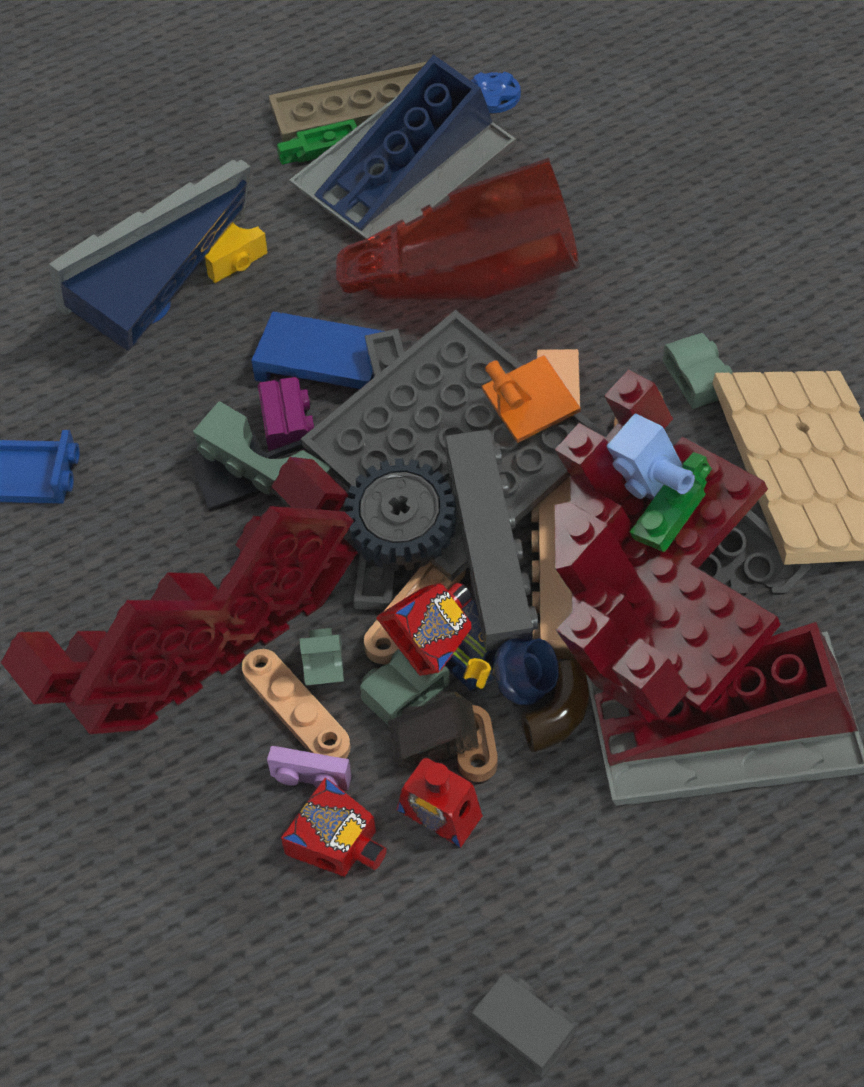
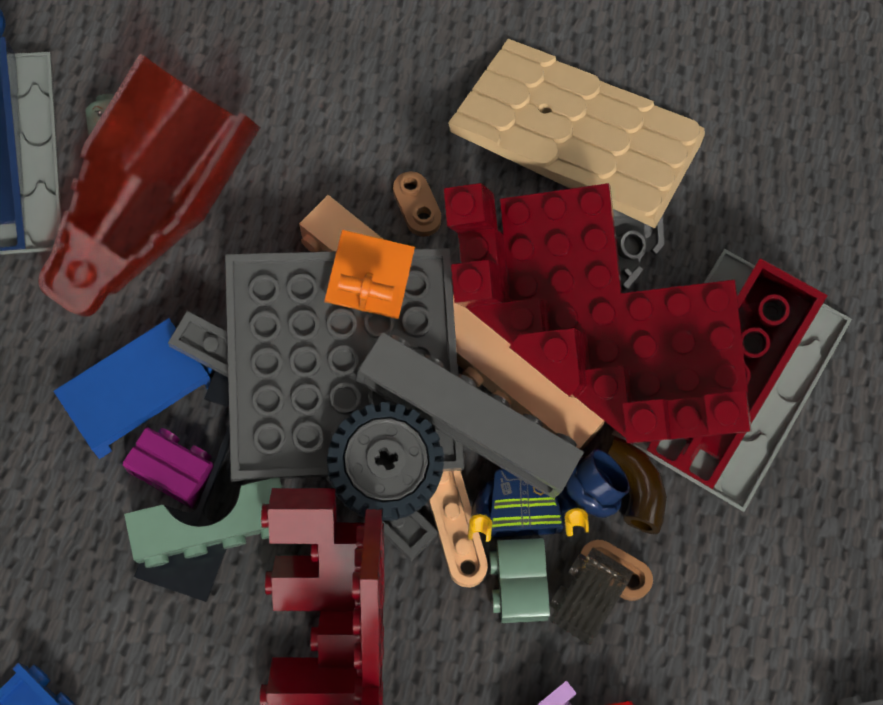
camera: 55 degrees left, 15 degrees up
light nougat plate [242,649,351,759] -> none
sand green brick [299,628,345,685] -> none
torso [376,583,472,676] -> none
red torso [397,758,483,848] -> none
light blue brick [607,413,695,500] -> none
green hinge [630,452,712,552] -> none
sand green brick [663,333,733,409] -> none

